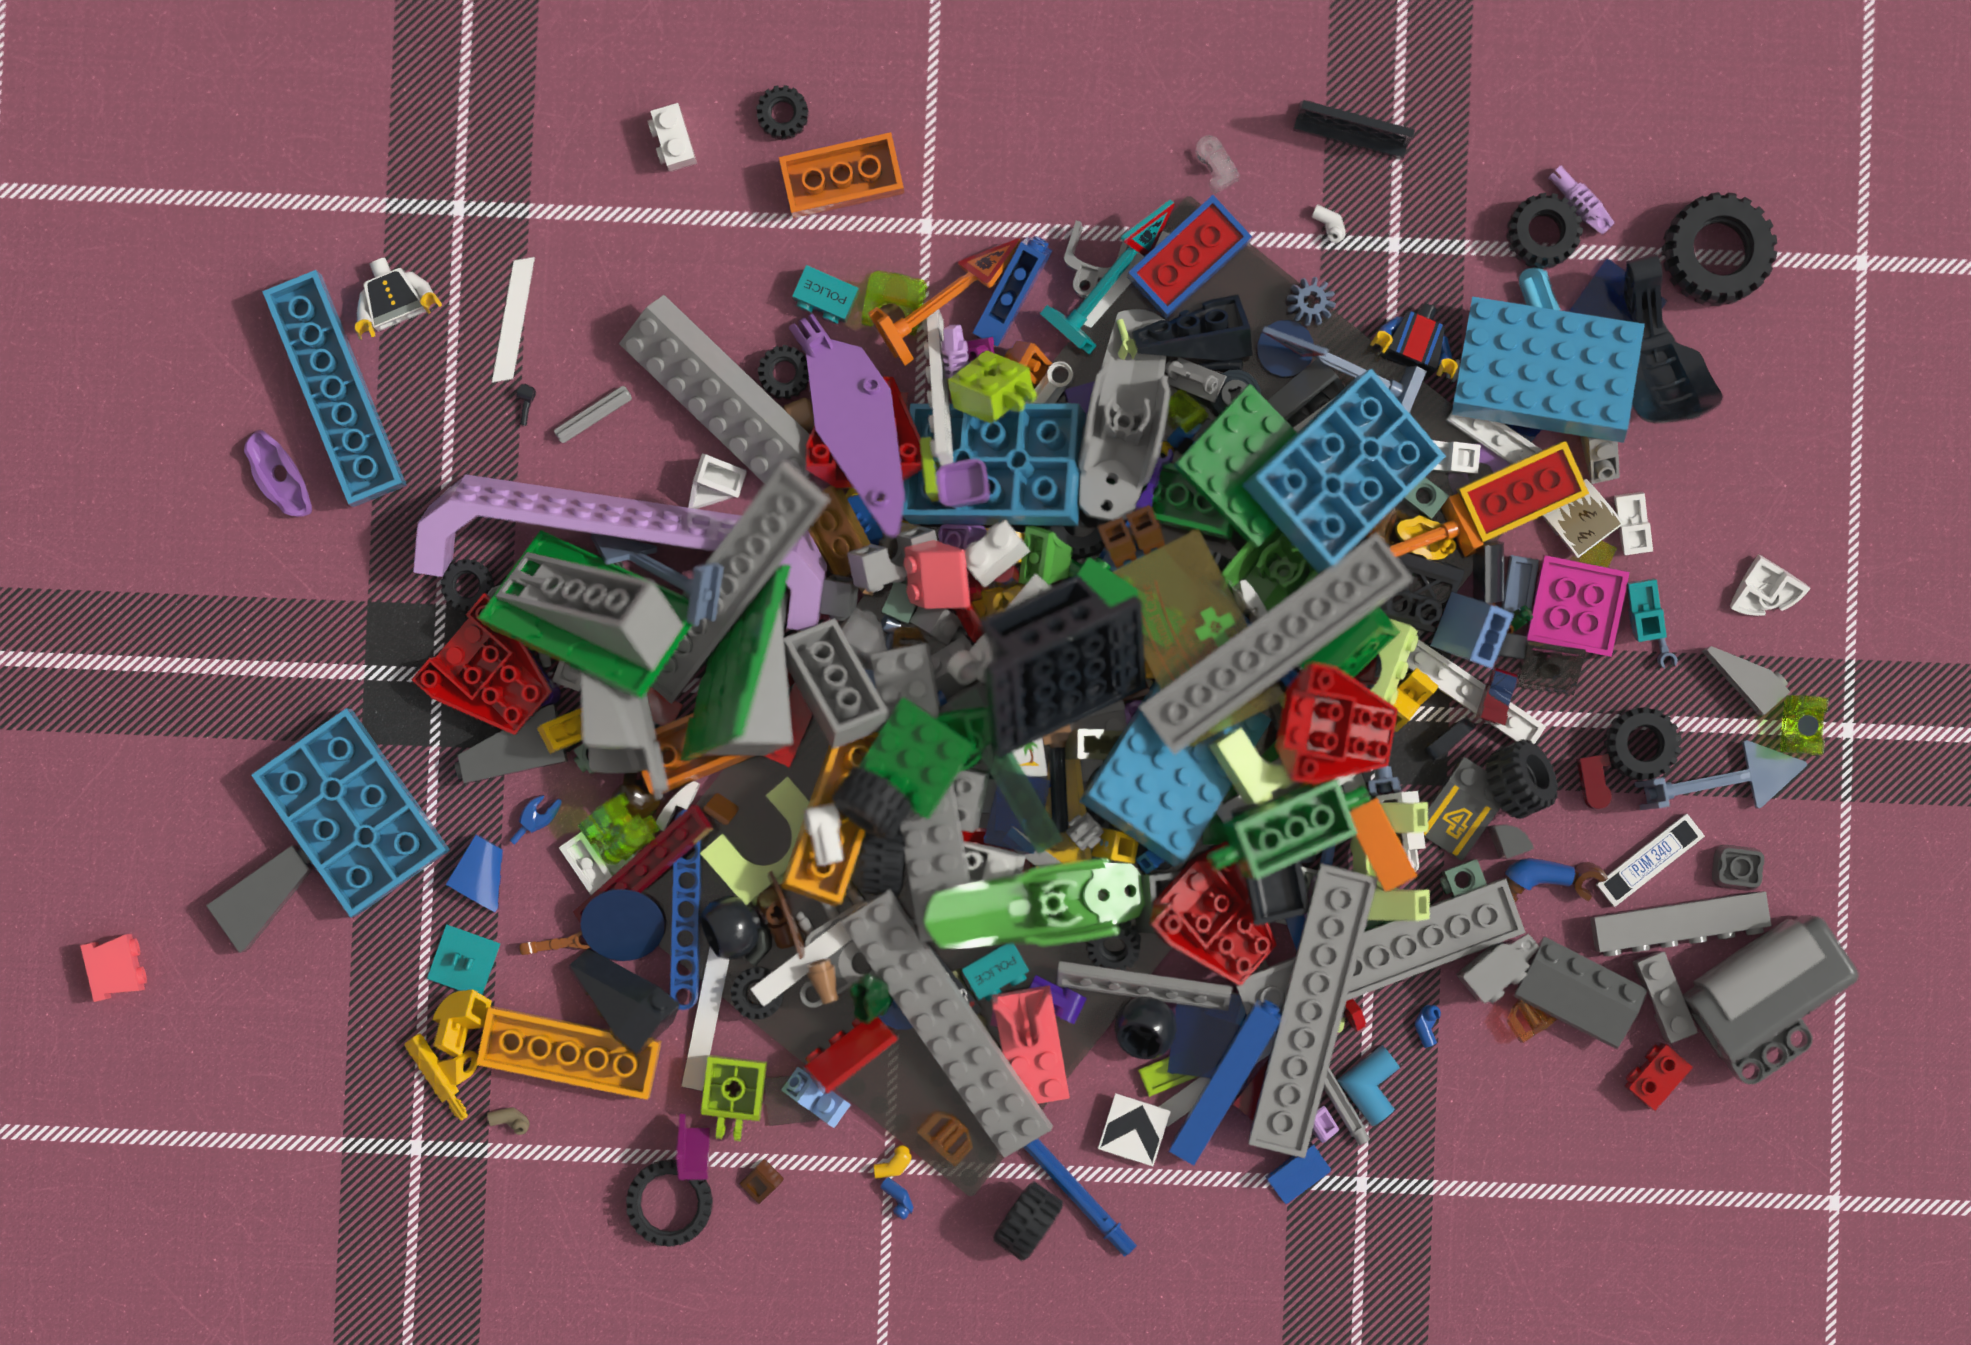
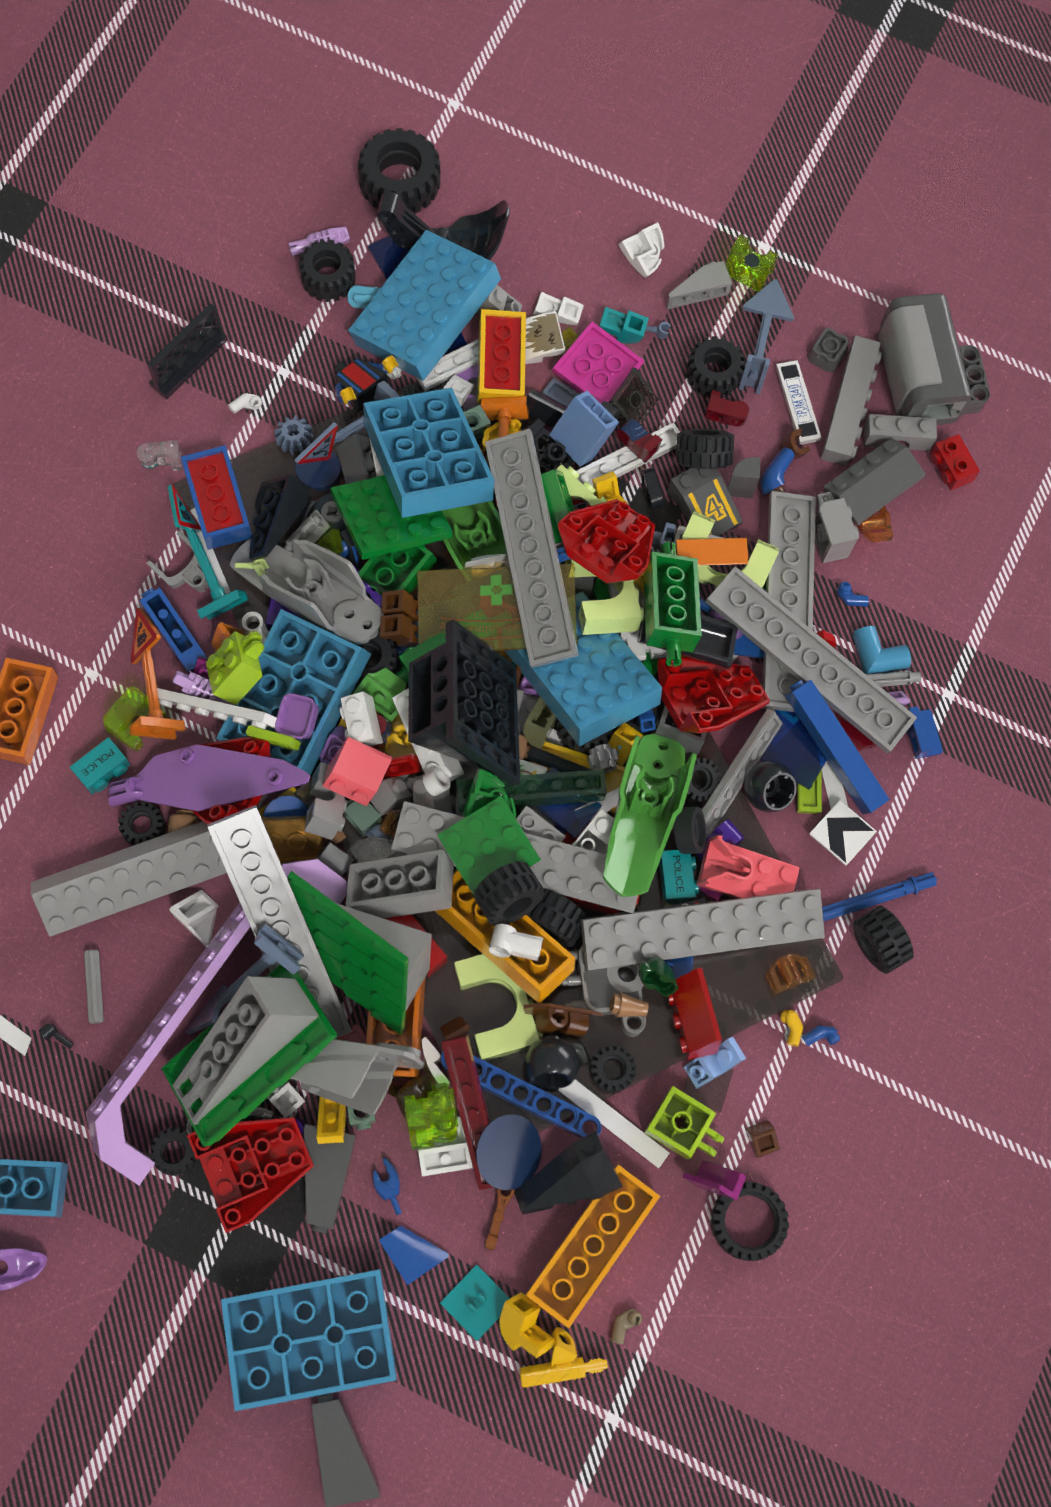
camera: 70 degrees left, 15 degrees down
white sticker [751,901,868,1006] -> none
sand green brick [1440,859,1487,897] -> none
none -> black tyre [674,806,707,854]

